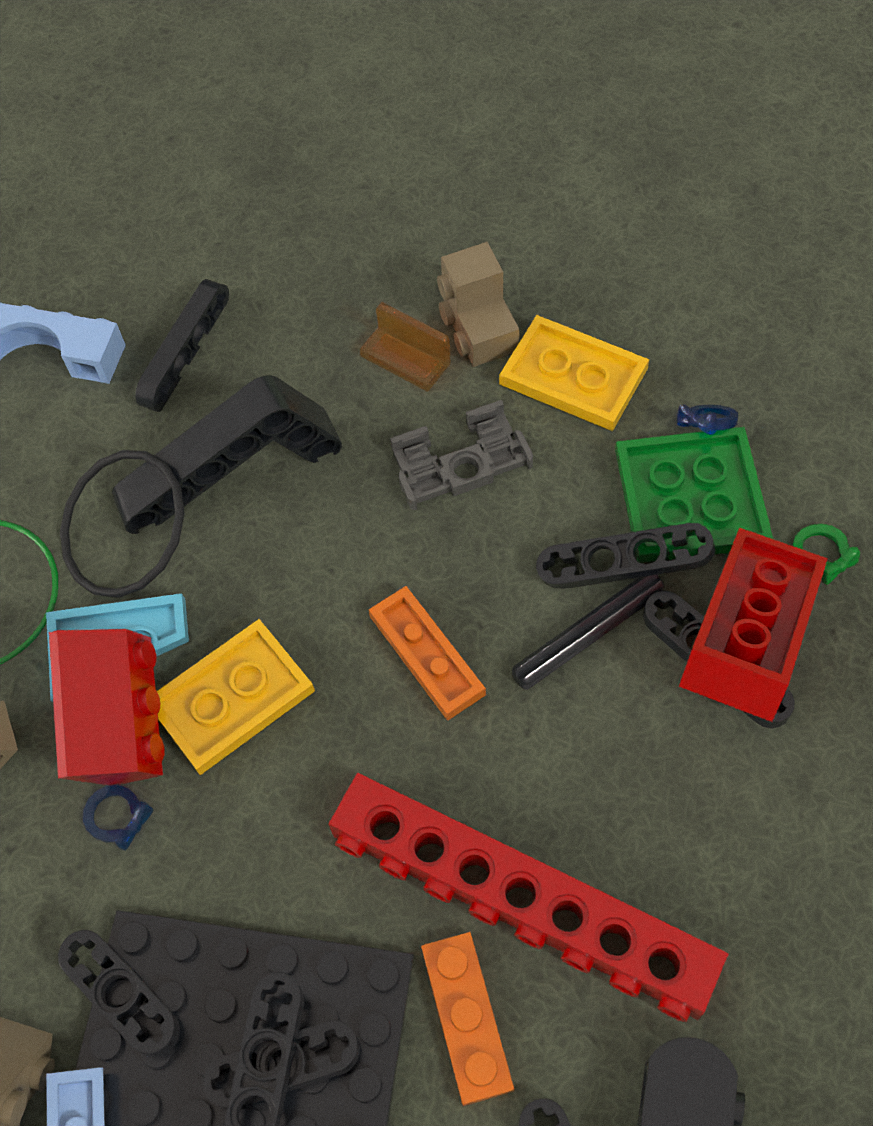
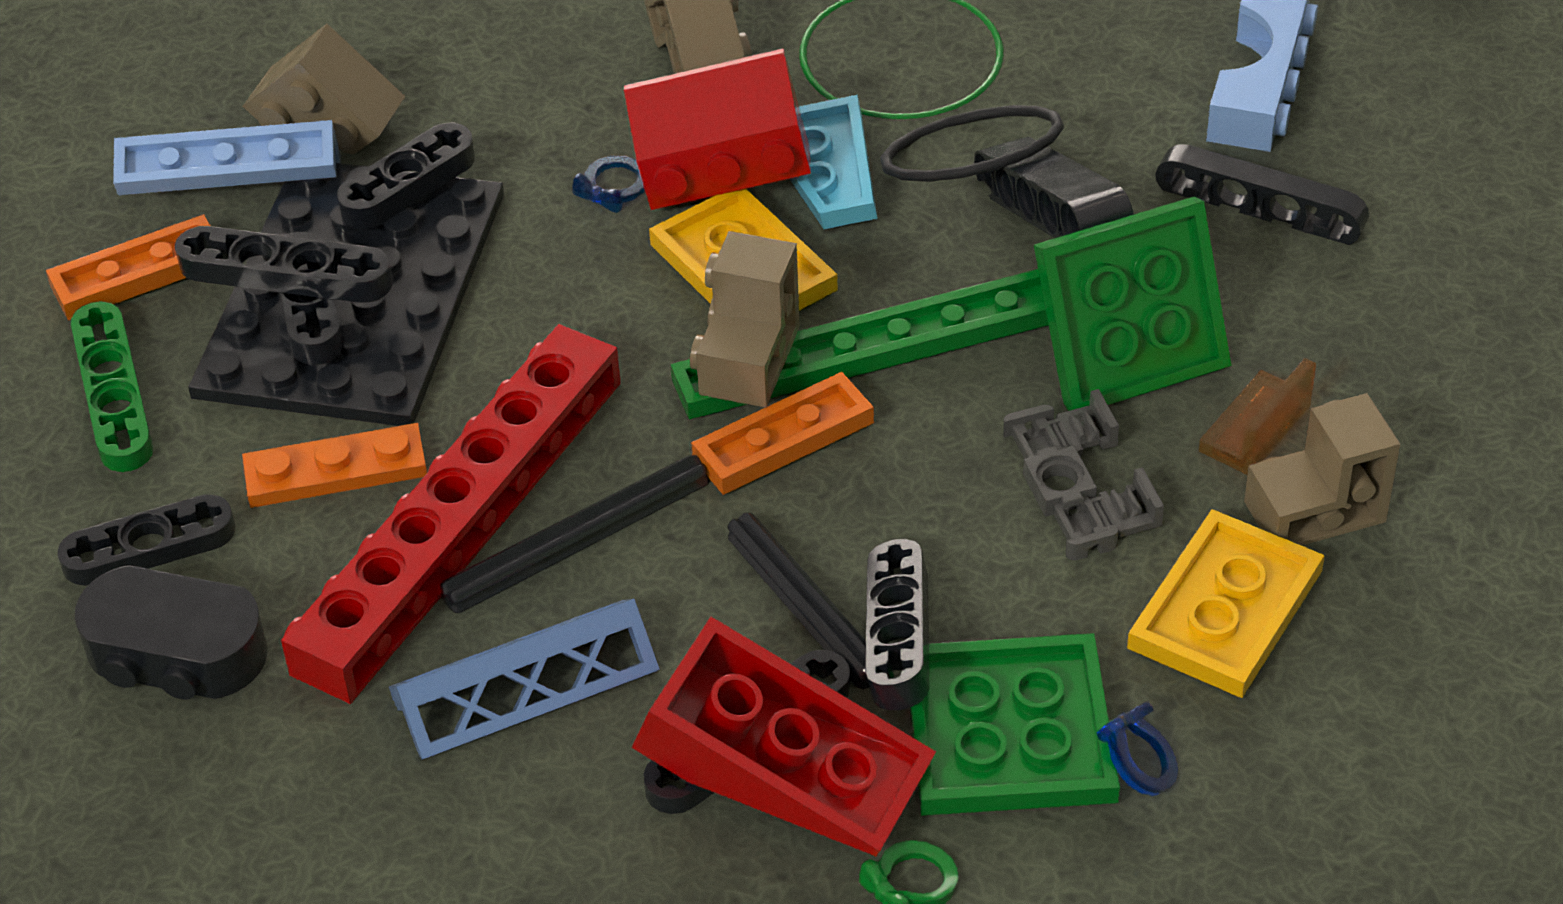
camera: 90 degrees right, 15 degrees down
none -> medium blue fence [388,599,660,759]
none -> black axle [440,455,709,613]
none -> green plate [670,269,1048,420]
none -> dark tan brick [690,231,800,408]
none -> green plate [1034,197,1232,411]

